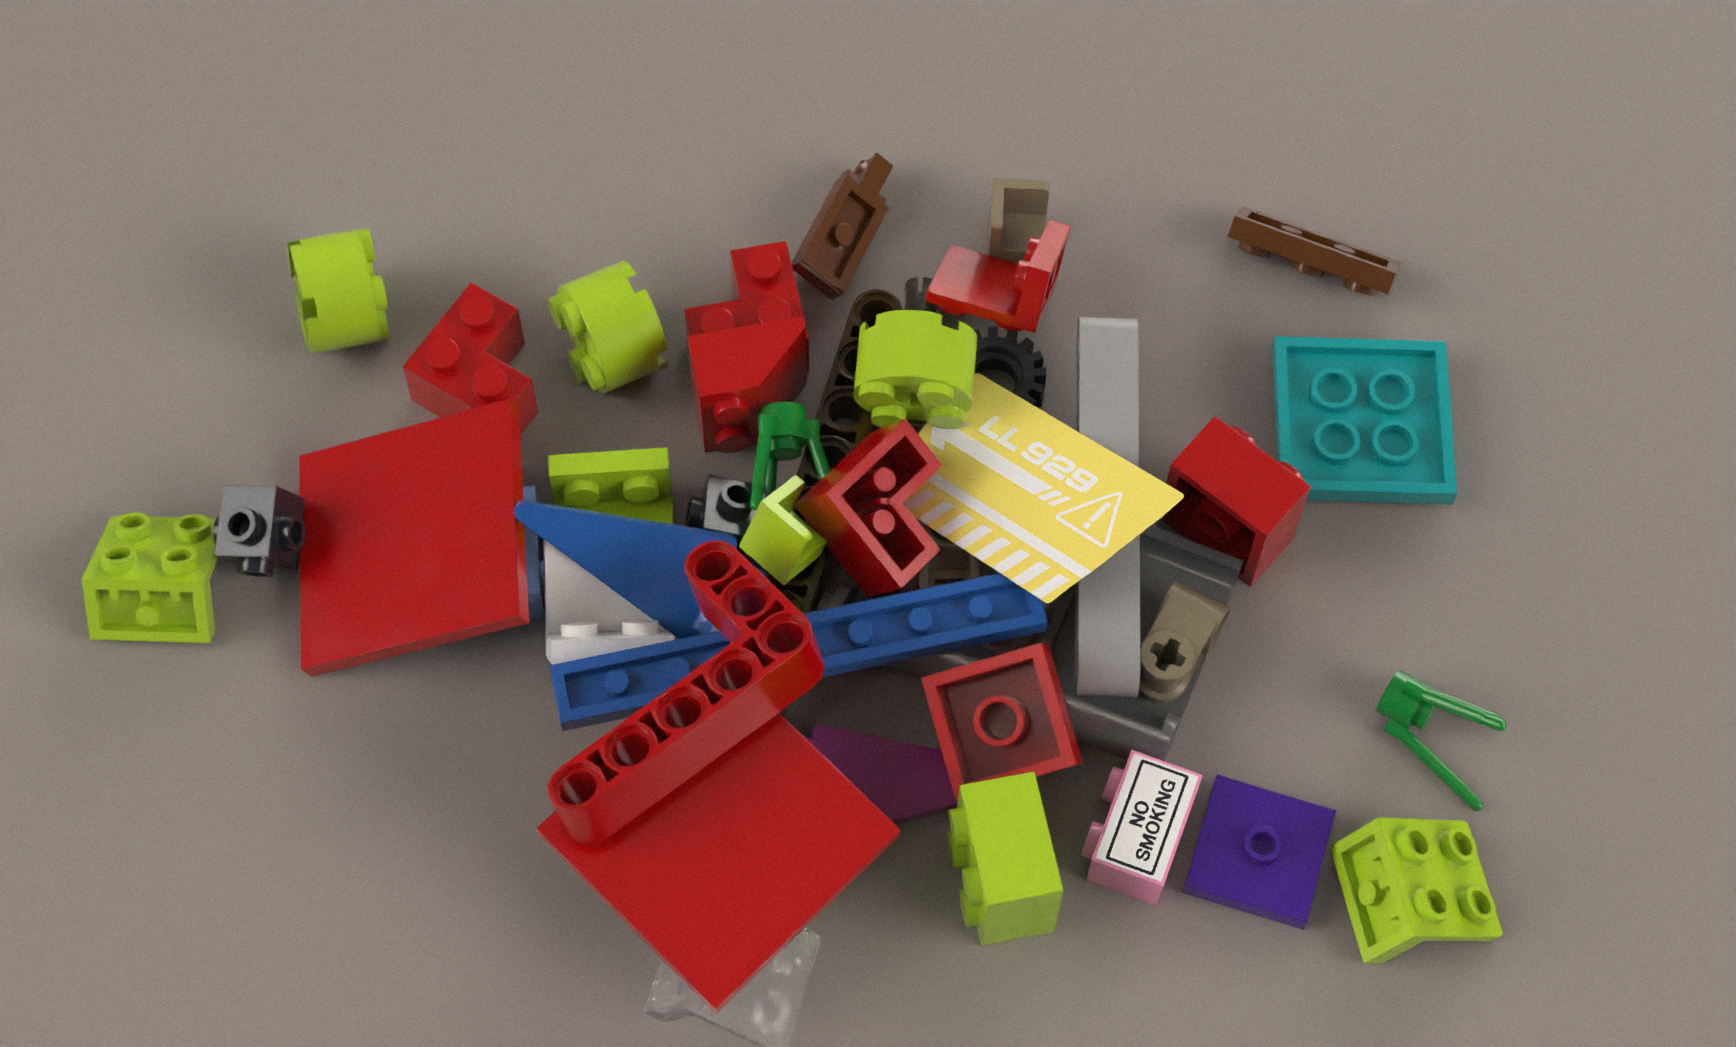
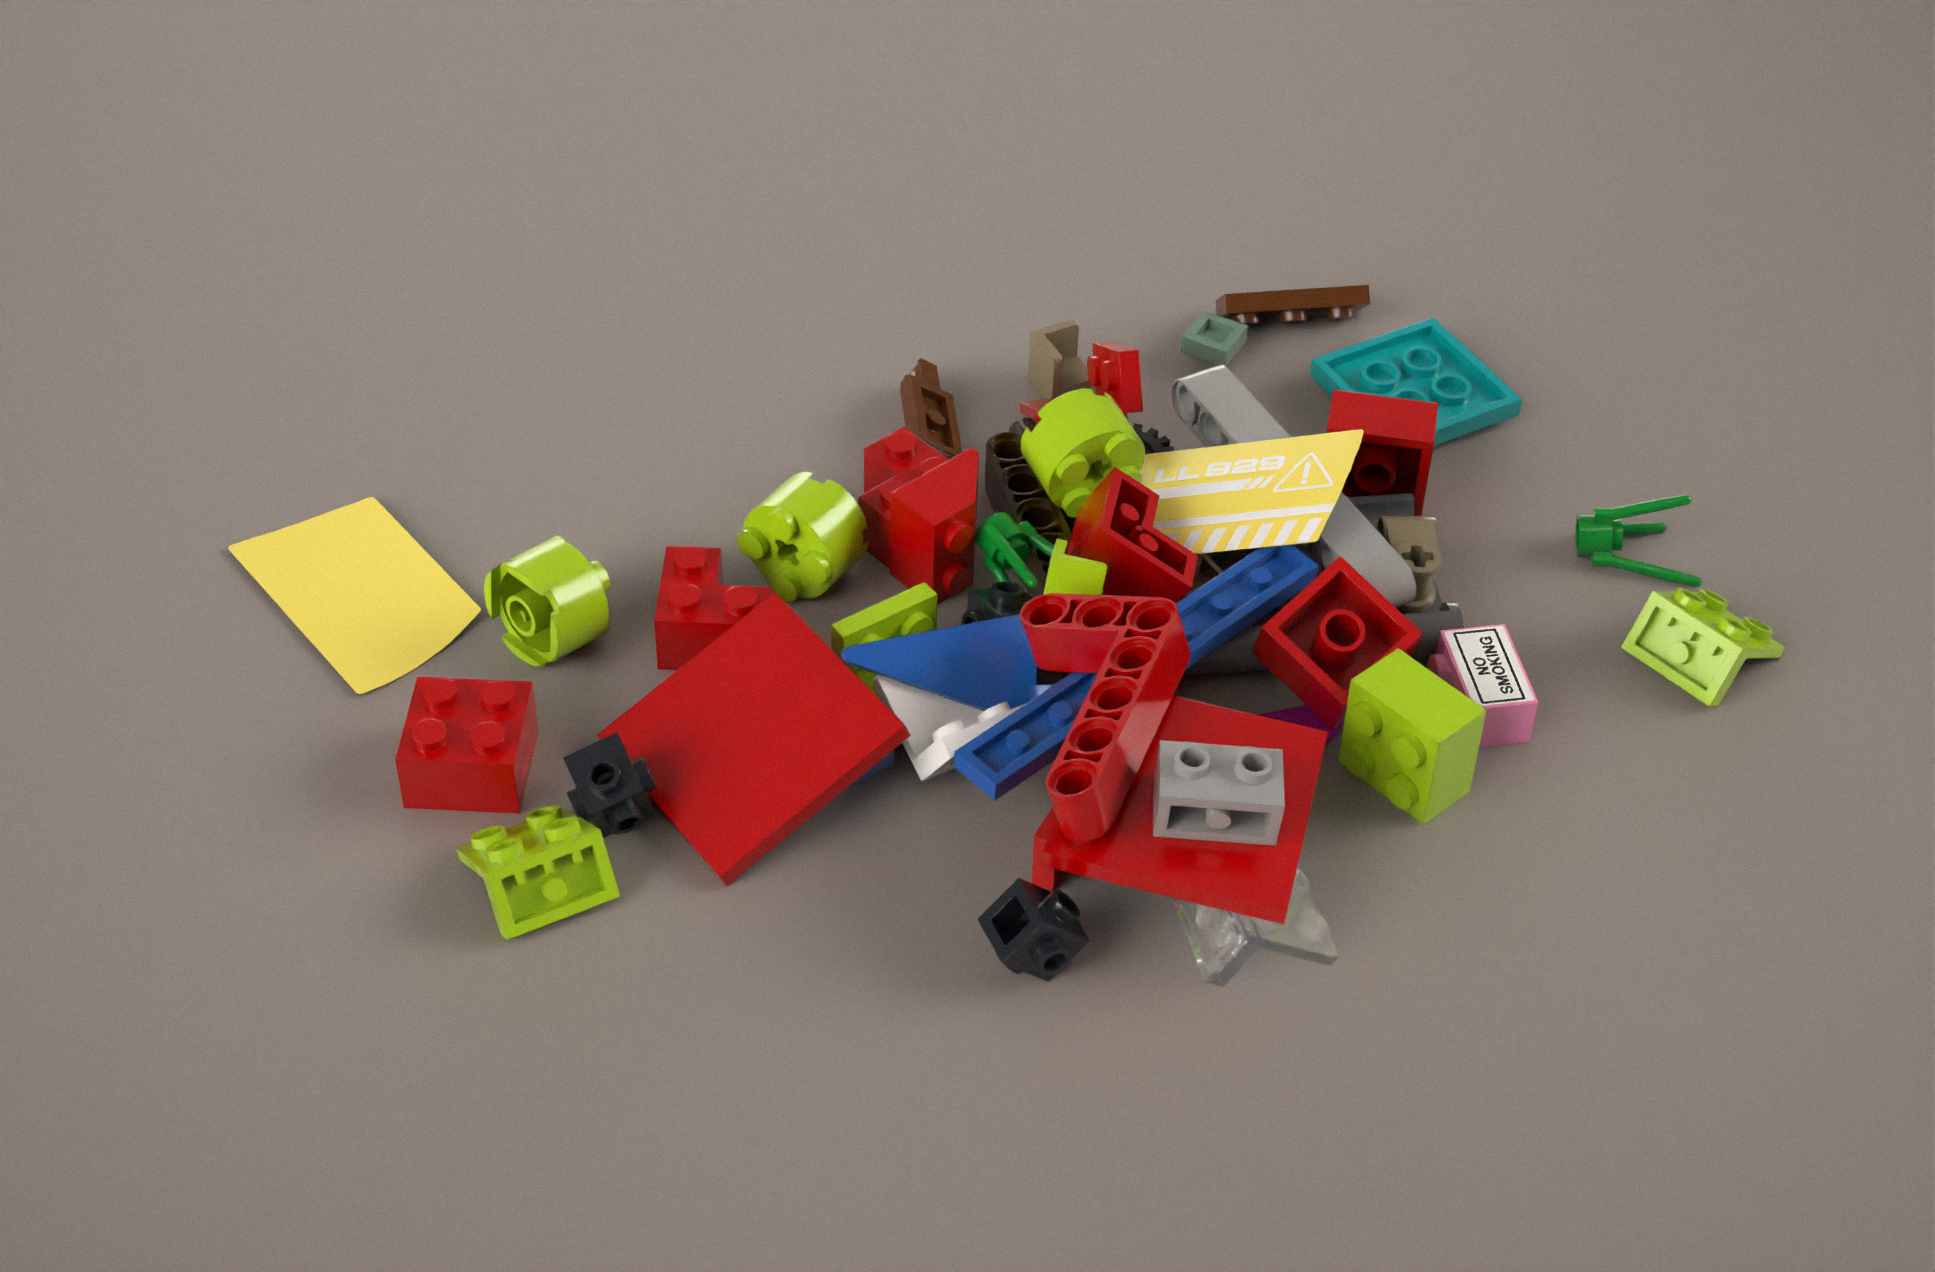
camera: 30 degrees left, 20 degrees down
dark purple plate [1183,774,1336,930] -> none
none -> light yellow sticker [228,497,481,694]
none -> red brick [395,676,538,814]
none -> black brick [977,878,1090,982]
none -> light grey brick [1153,740,1285,846]
none -> sand green plate [1181,311,1248,366]

